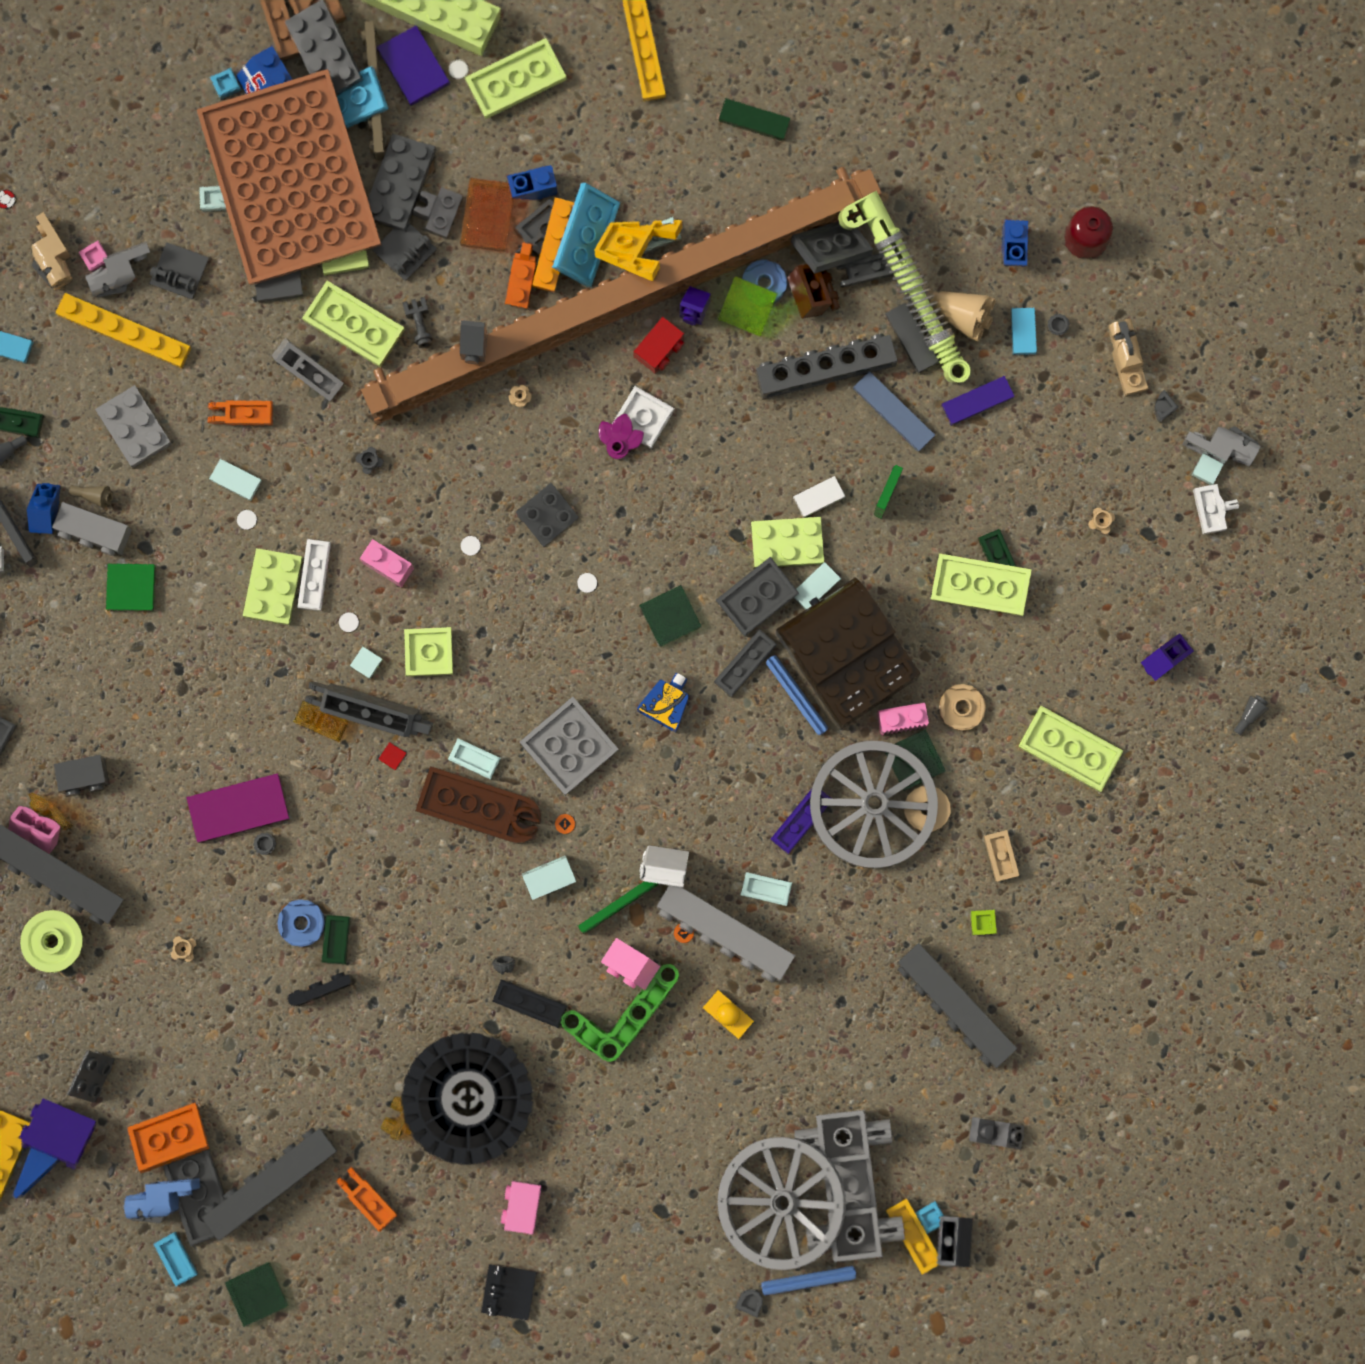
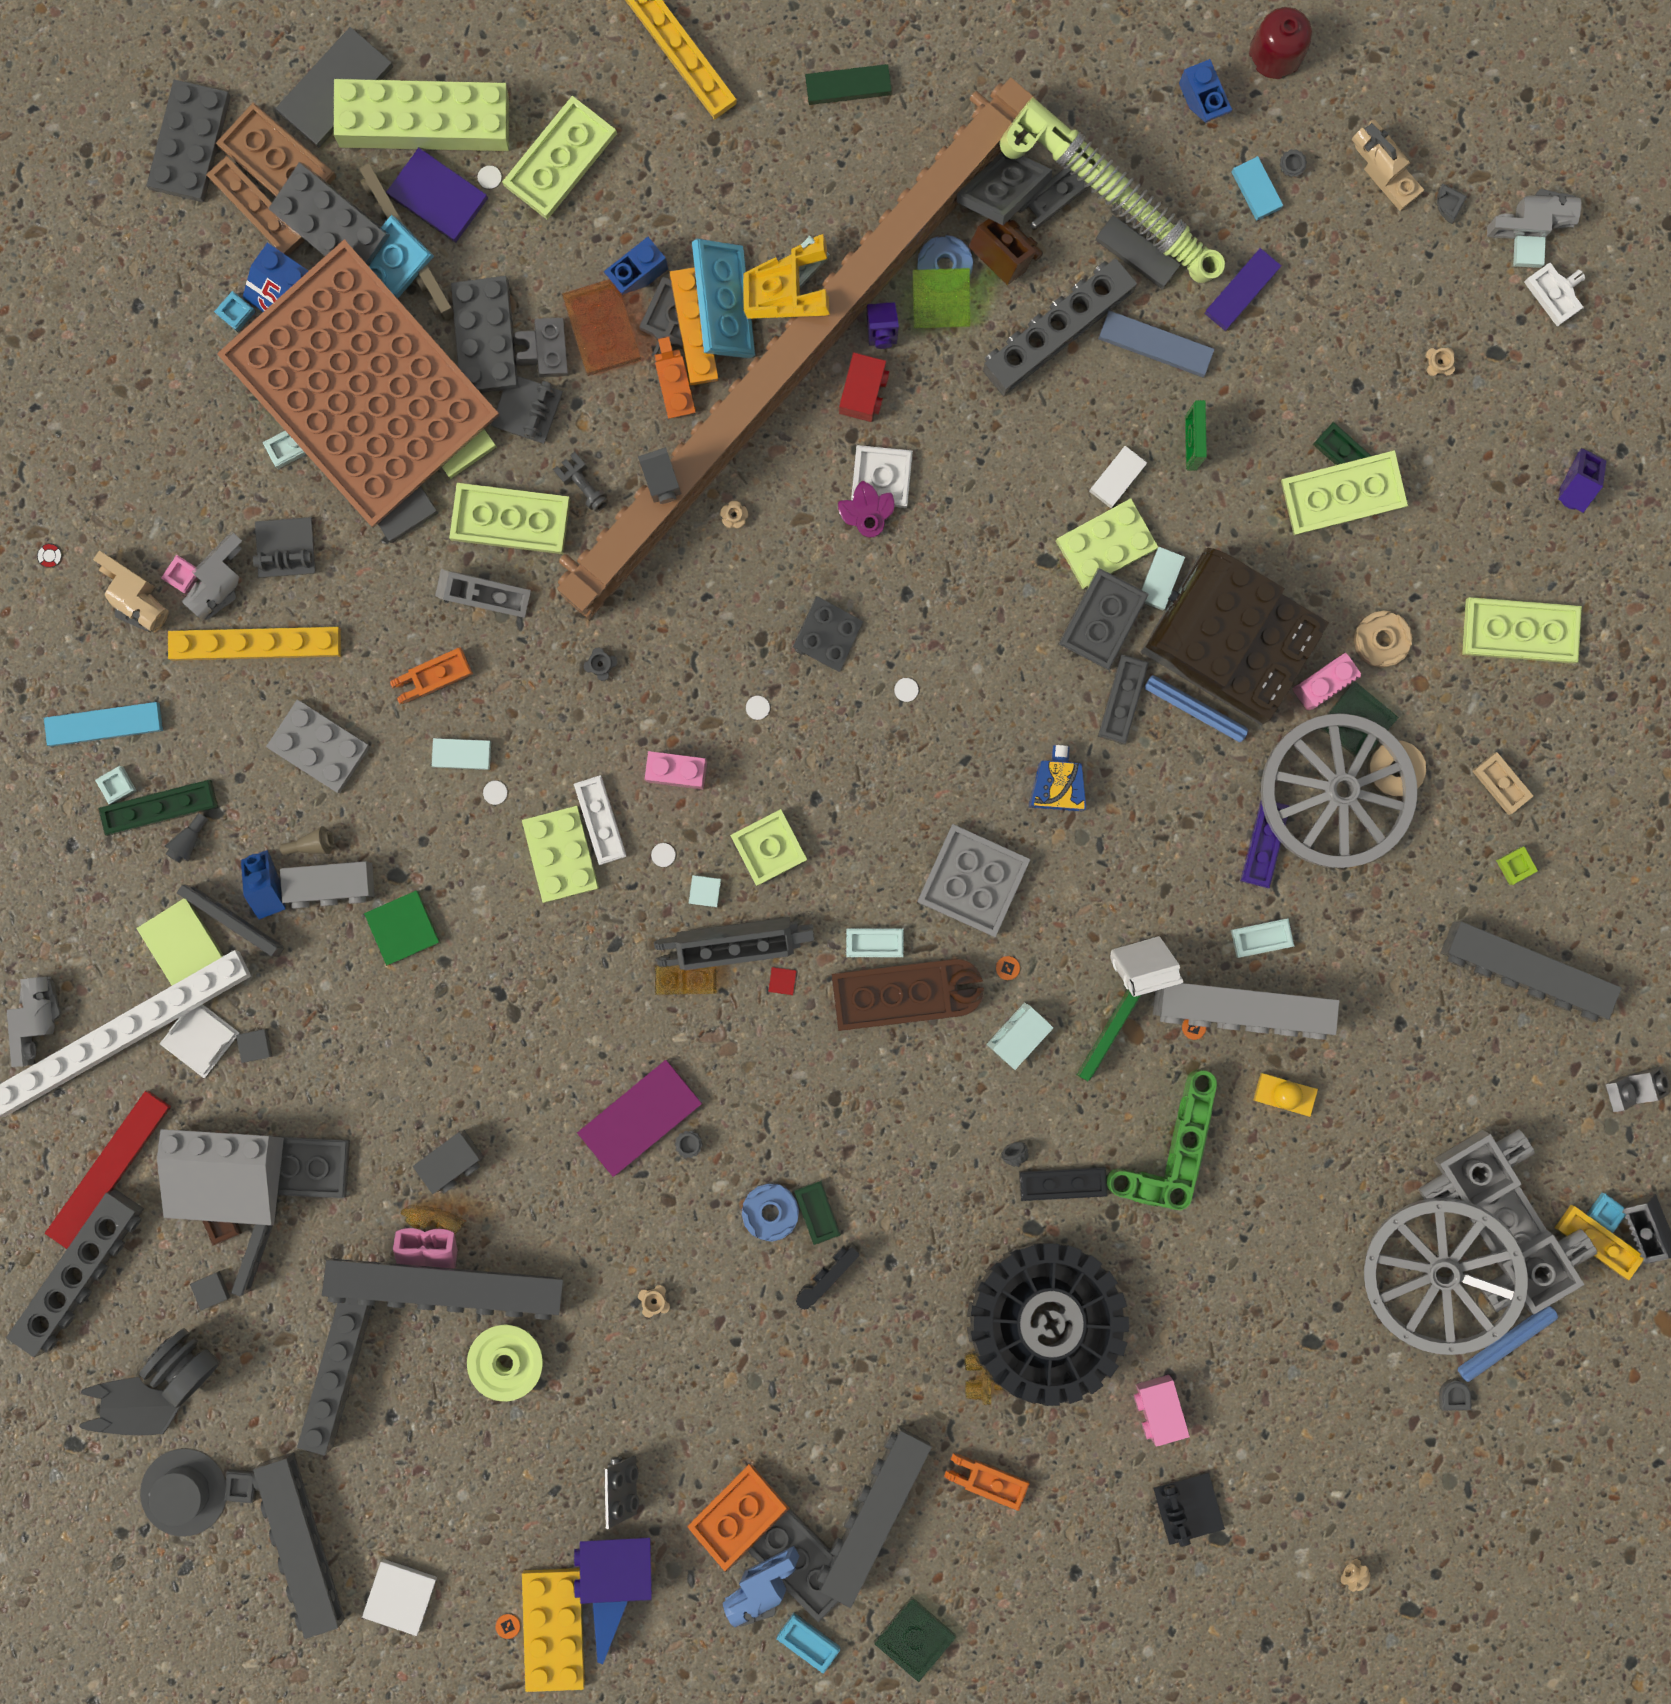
camera: 25 degrees left, 5 degrees up
bright pink brick [601,938,660,990] -> none
clear green tile [639,585,702,647] -> none
tan cone [929,291,996,341] -> none

